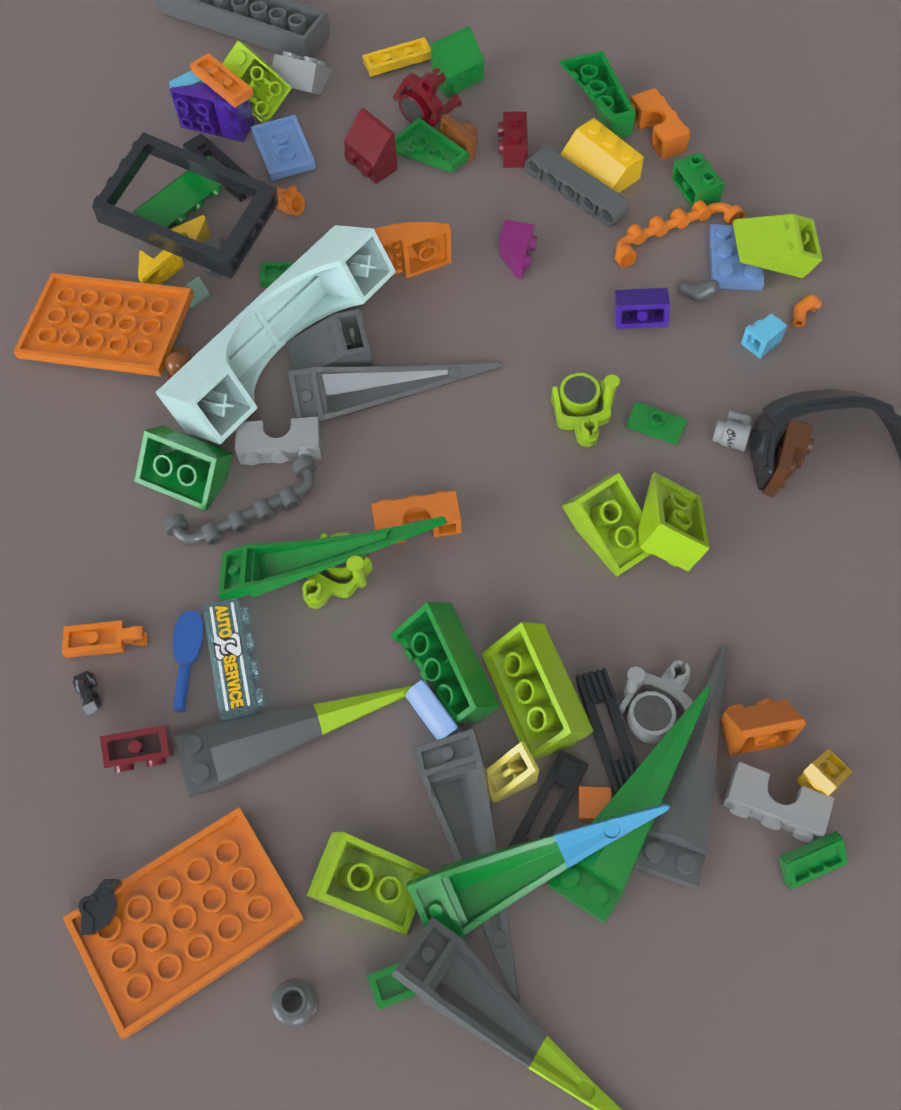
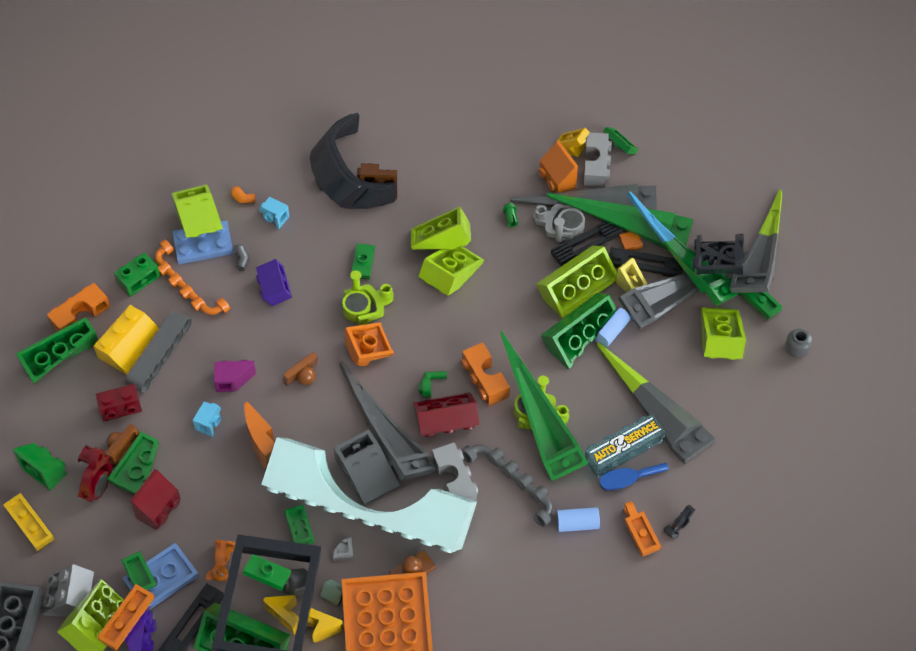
camera: 110 degrees left, 5 degrees down
orange plate [63,807,305,1040] -> none
black piece [78,879,122,935] -> none
dark red brick [100,725,174,773] -> none
green slope [134,425,233,511] -> none
light grey piece [712,411,752,452] -> none
none -> green tile [121,551,157,590]
none -> medium azure brick [193,401,221,437]
none -> green plate [243,554,291,591]
none -> dark orange tile [283,352,318,386]
none -> light grey tile [333,537,354,561]
none -> orange slope [344,322,394,366]
none -> dark red slope [413,392,480,437]
none -> green plate [419,371,447,398]
none -> green pin [502,203,519,227]
none -> light blue brick [556,507,600,532]
none -> black fence [692,234,744,275]

